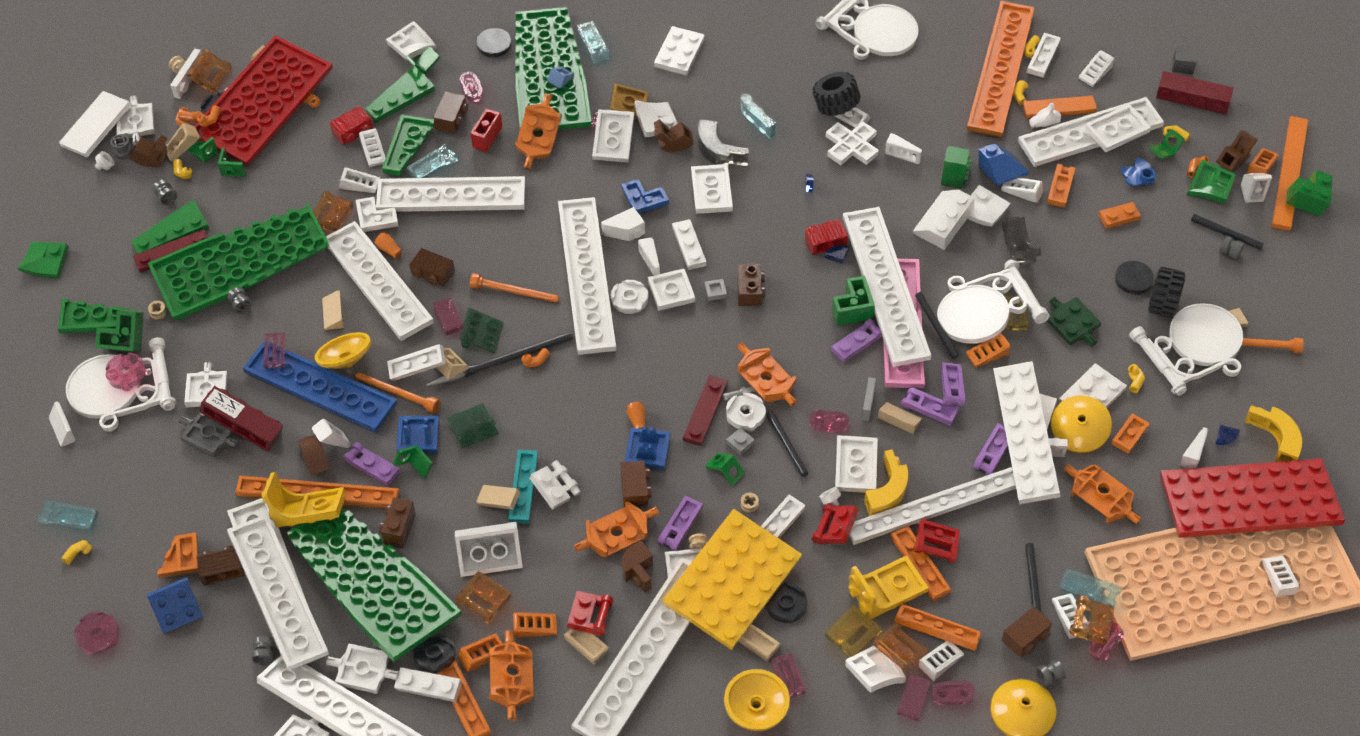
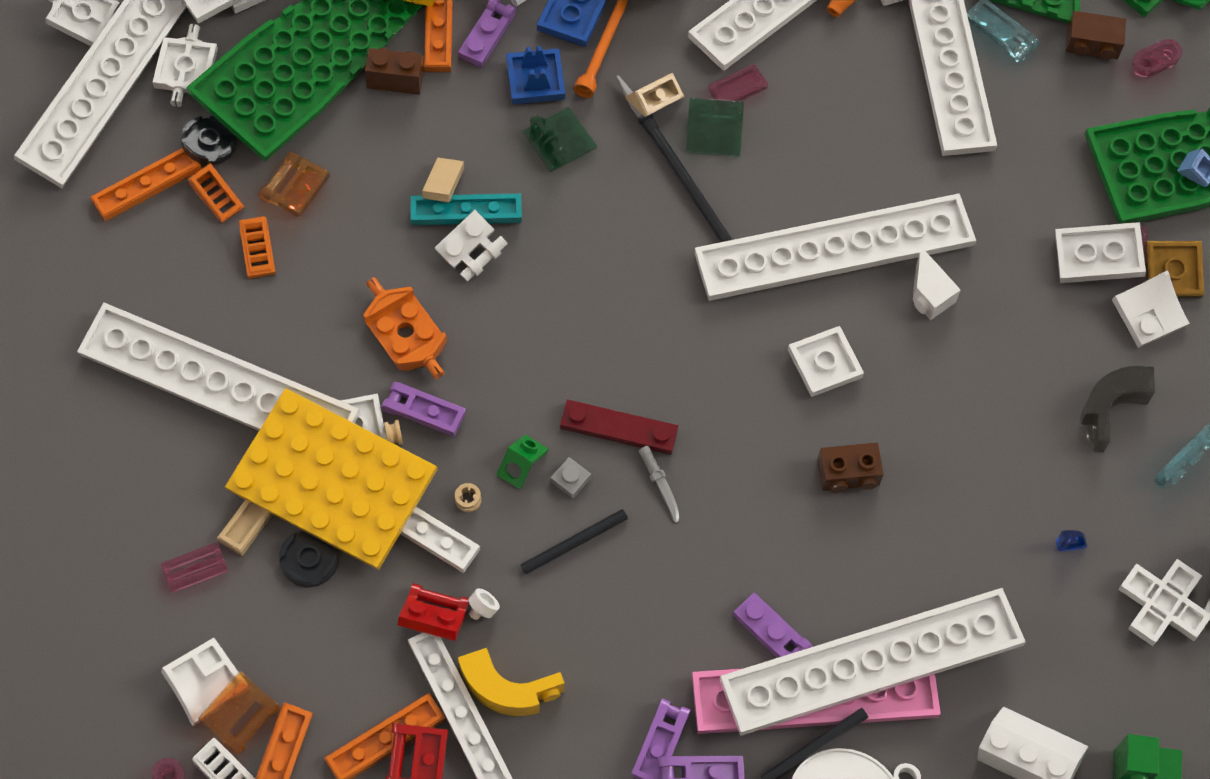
camera: 80 degrees right, 10 degrees up
white plate [387,344,446,381] -> none
green bracket [393,445,433,478] -> none
white plate [394,668,462,702] -> none
reddish brown brick [409,248,455,287] -> none
white slope [455,522,523,577] -> none
orange piece [469,273,559,303] -> none
red brick [470,109,503,152] -> none
orange plate [488,630,534,721] -> none
orange plate [515,93,561,170] -> none
orange arm [522,348,550,368] -> none
tan tile [564,629,609,664] -> none
plate [567,591,613,635] -> none
white tile [611,280,648,314] -> none
reddish brown brick [620,460,652,507] -> none
plate [621,179,669,214] -> none
reddish brown brick [622,540,653,593] -> none
blue plate [625,426,670,470] -> none
orange cone [626,402,646,429] -> none
white slope [638,238,660,276] -> none
reddish brown brick [654,119,694,152] -> none
white plate [672,219,706,270] -> none
white plate [691,164,733,214] -> none
light grey plate [704,279,727,301] -> none
yellow dish [724,669,790,731] -> none
white plate [726,393,766,432] -> none
orange plate [737,342,797,407] -> none
red brick [805,219,848,255] -> none
clear pink plate [809,410,849,433] -> none
clear blue tile [825,245,849,264] -> none
clear yellow plate [825,605,882,658] -> none
green brick [831,276,875,326] -> none
white plate [835,435,878,493] -> none
yellow bracket [848,555,929,620] -> none
light grey tile [862,377,876,421] -> none
tan slope [878,402,922,434] -> none
white slope [885,133,922,164] -> none
clear pink tile [897,674,931,721] -> none

